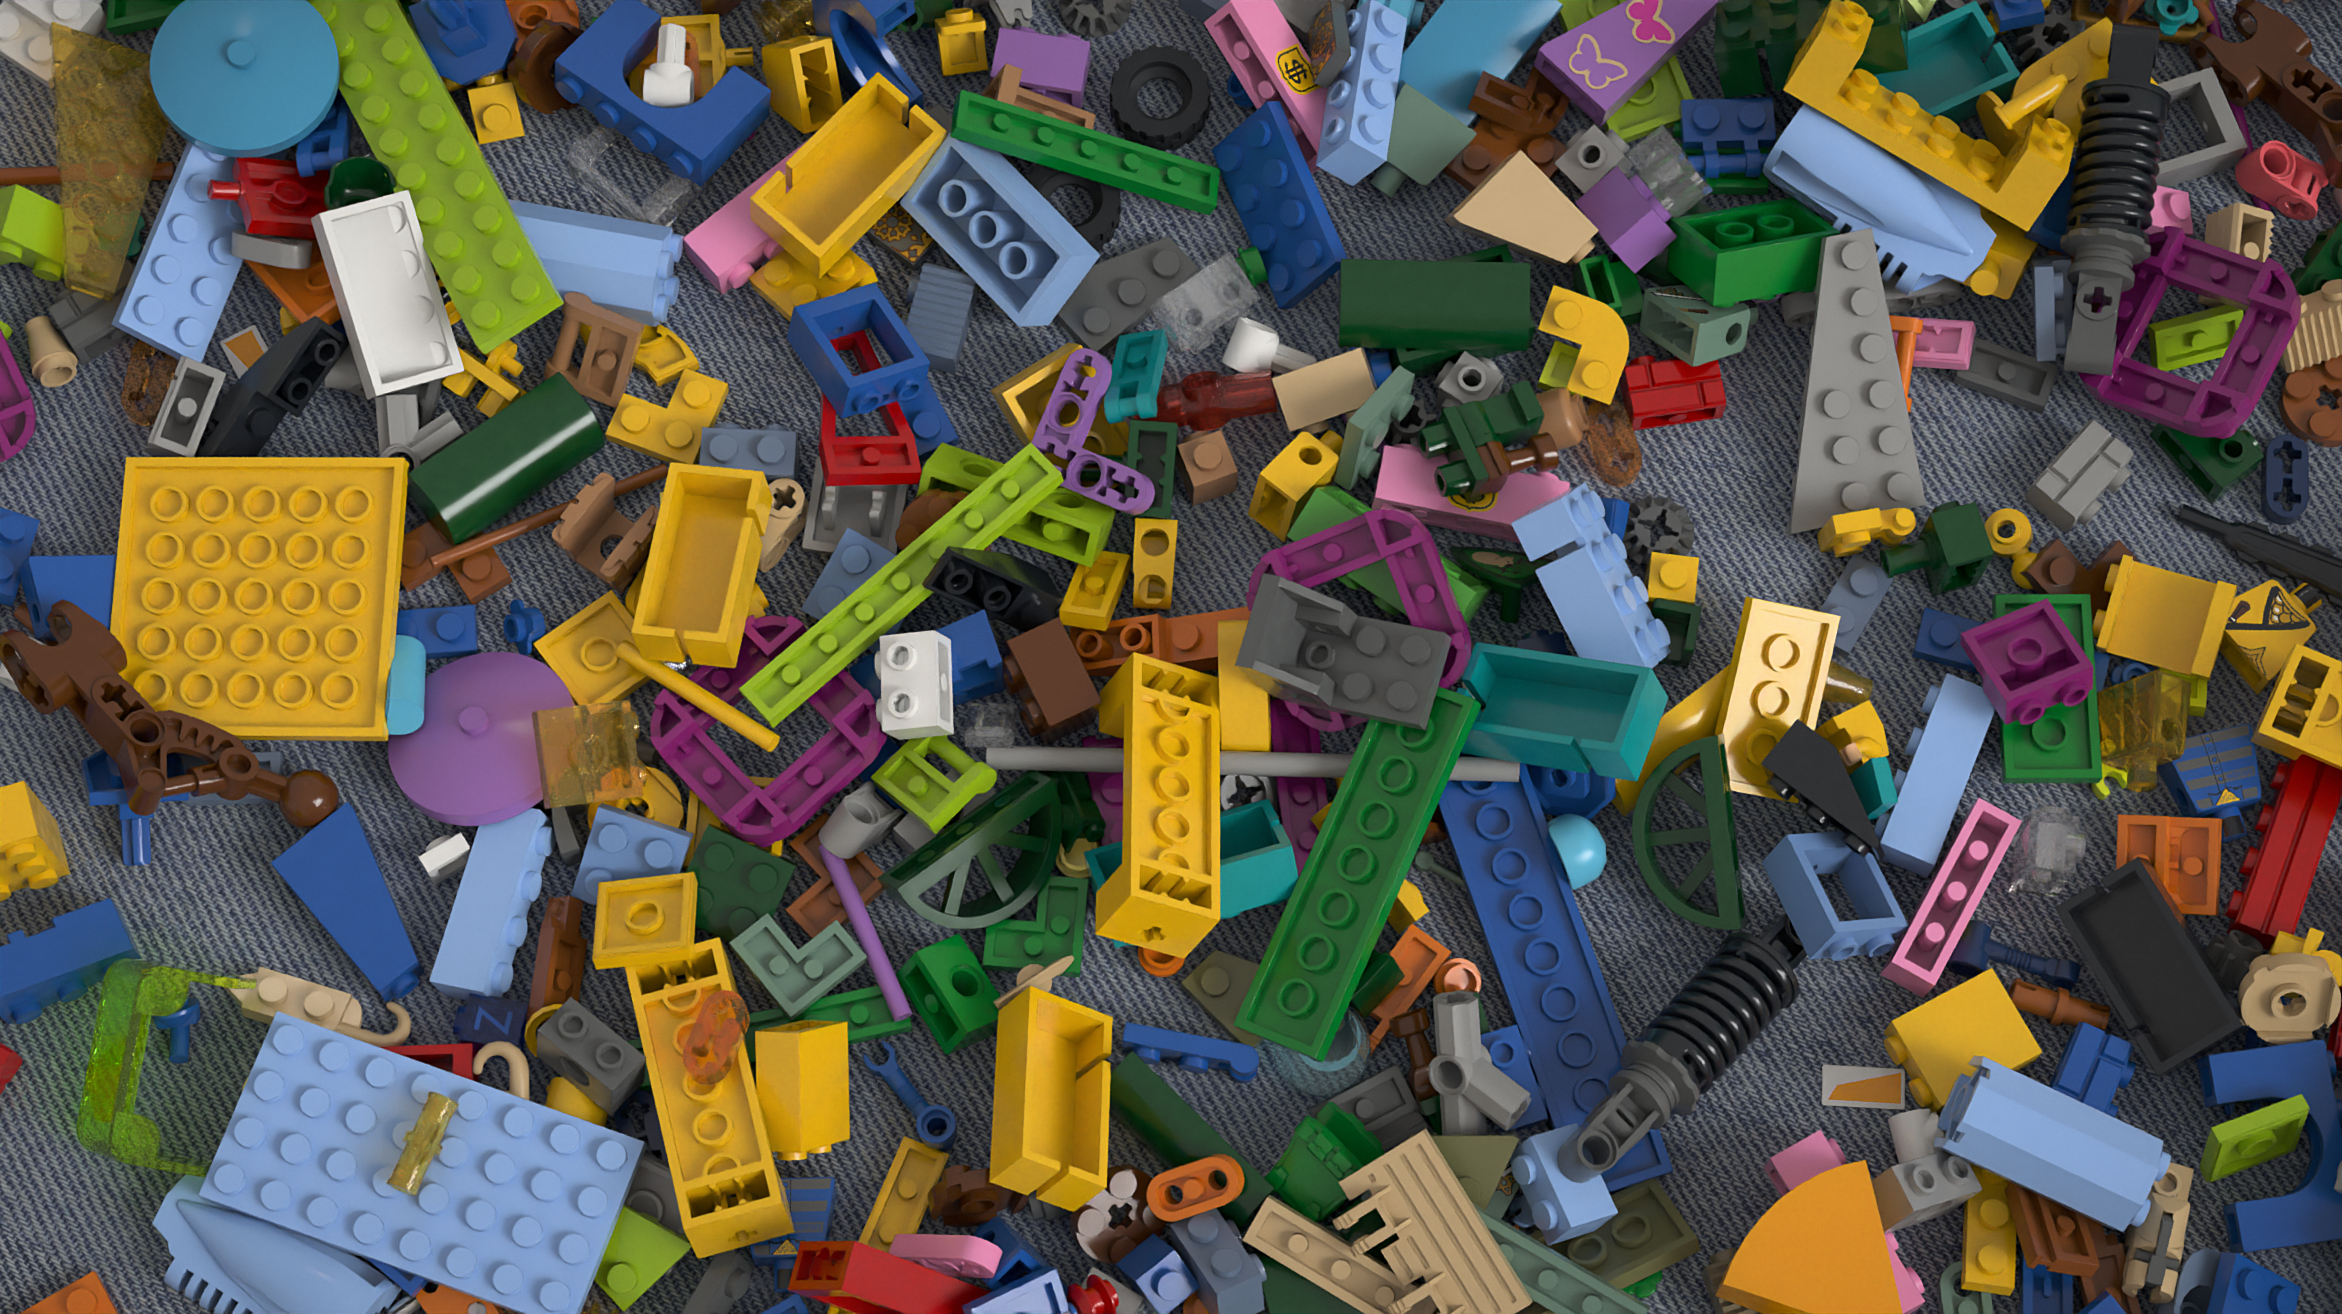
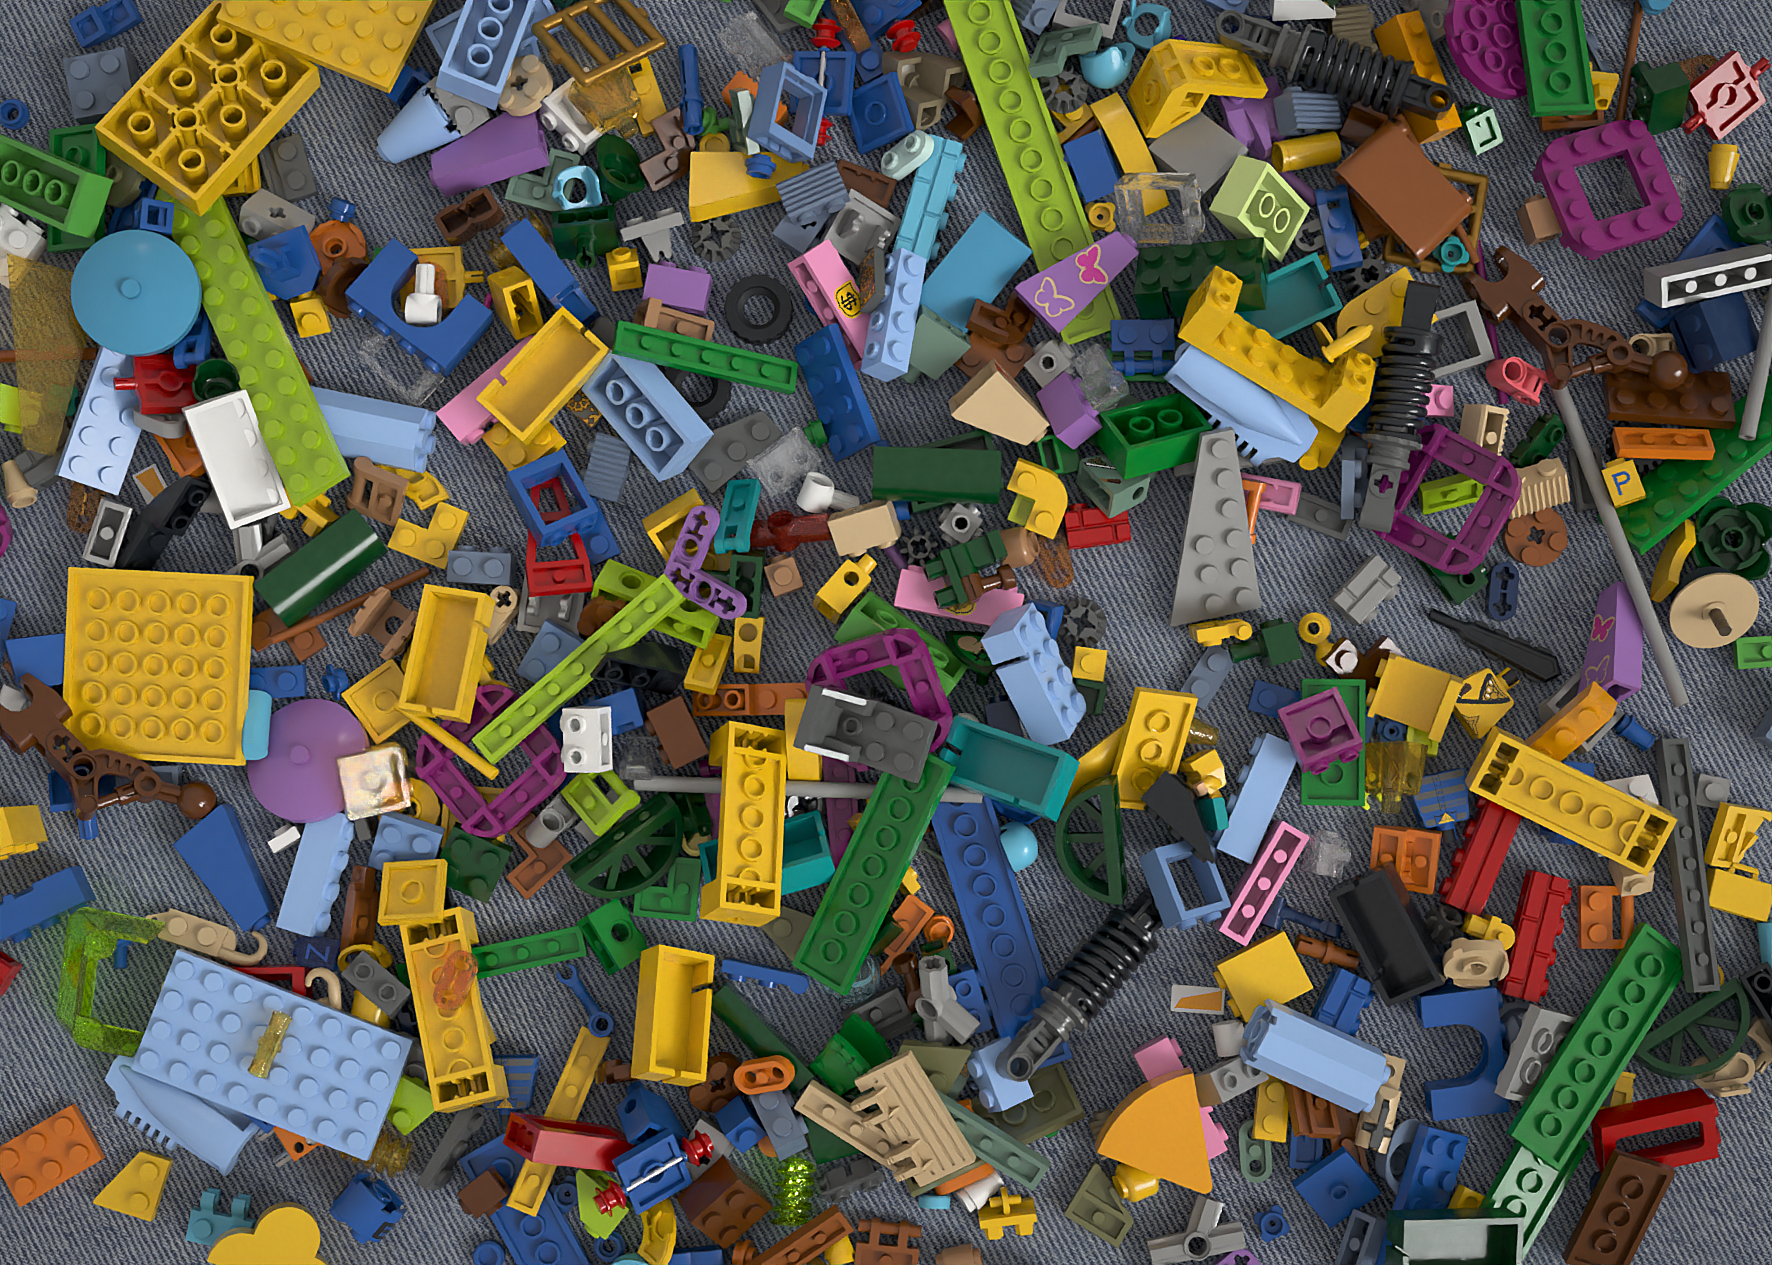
camera: 10 degrees right, 15 degrees up
sand green plate [729,913,867,1021] -> none
yellow brick [755,1020,850,1161] -> none
medium lavender piece [818,844,913,1022] -> none
bright pink beam [888,1234,1003,1278] -> none
tan piece [993,955,1075,1010] -> none
sand green plate [1334,365,1415,491] -> none
lime plate [2199,1094,2310,1183] -> none

